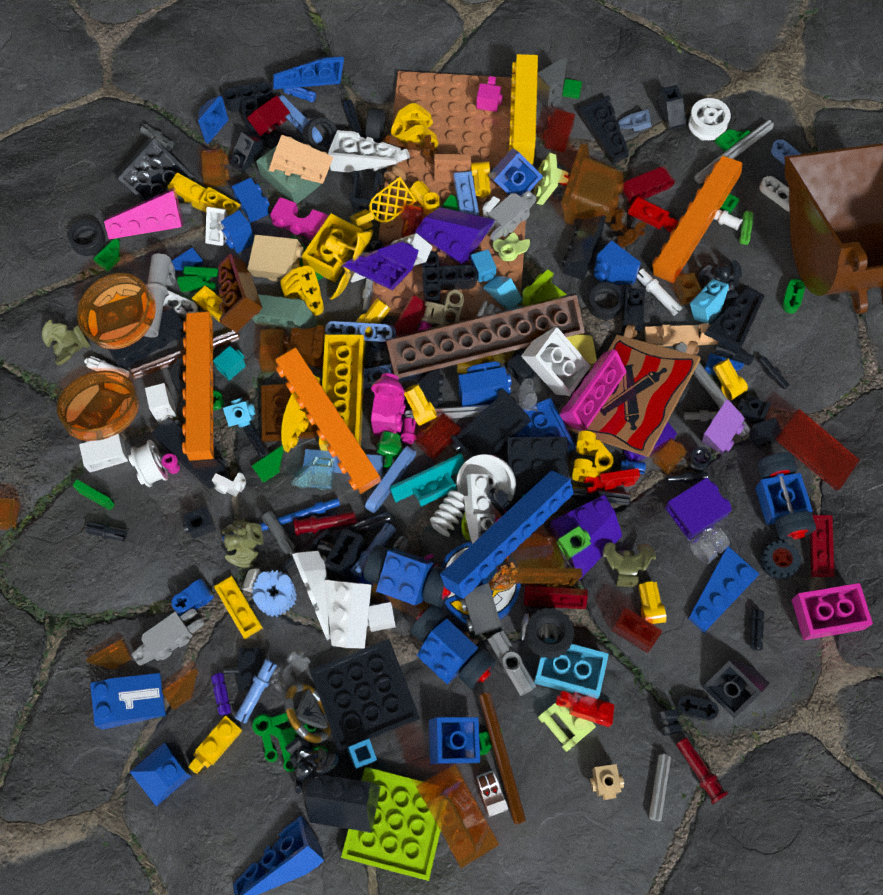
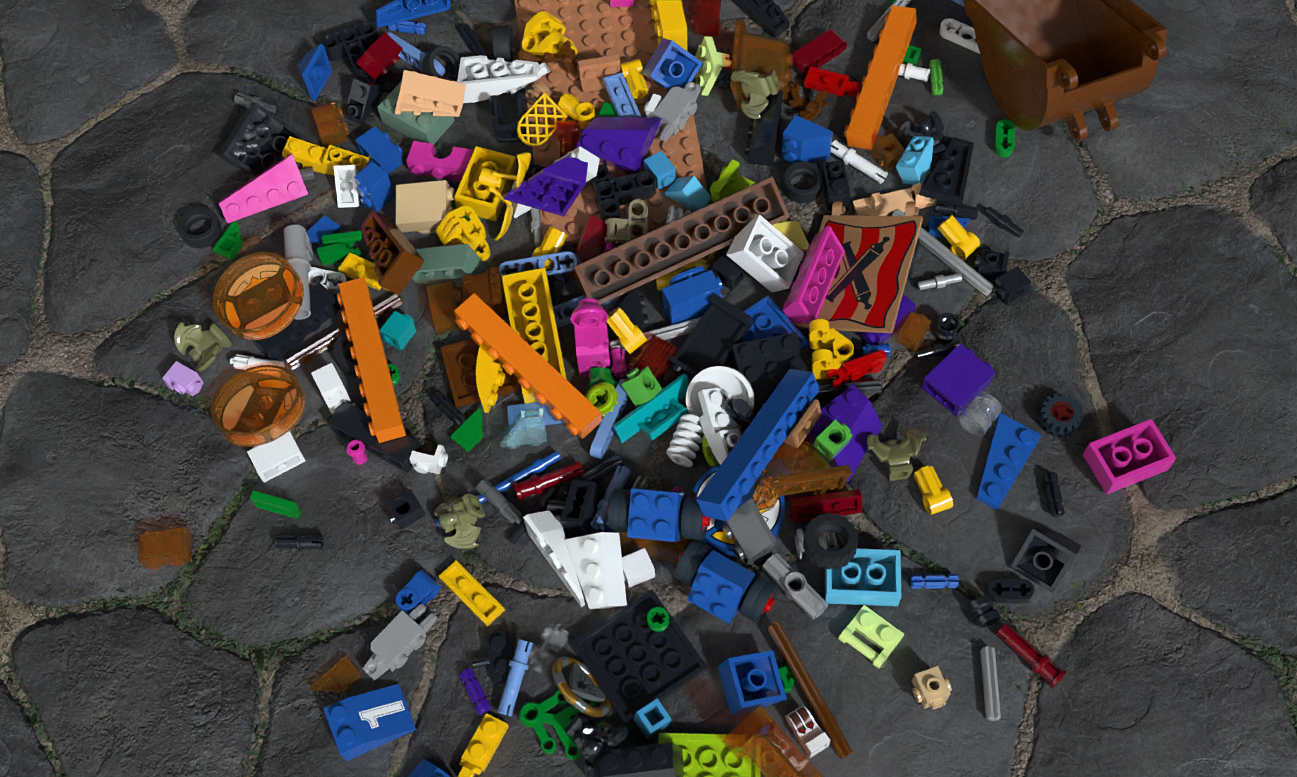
camera: 10 degrees left, 5 degrees down
white wheel [128,440,168,487] -> none
clear orange tile [162,669,198,710] -> none
medium azure brick [223,398,256,427] -> none
white slope [242,568,261,593] -> none
light blue brick [252,570,297,617] -> none
yellow bracket [350,209,374,231] -> none
yellowish green plate [493,233,530,261] -> none
clear hinge [515,379,538,412] -> none
red plate [556,691,614,727] -> none
clear red brick [611,607,662,654] -> none
medium lavender slope [702,399,745,454] -> none
brick [755,452,816,539] -> none
clear red tile [775,409,860,491] -> none
dark red hinge [810,515,834,578] -> none
none -> lavender brick [162,361,204,397]
none -> lime gear [585,382,619,417]
none -> bright green brick [621,366,662,406]
none -> green bush [647,607,669,632]
none -> olive animal [731,69,780,119]
none -> medium nougat slope [784,399,822,448]
none -> blue axle [910,574,959,589]

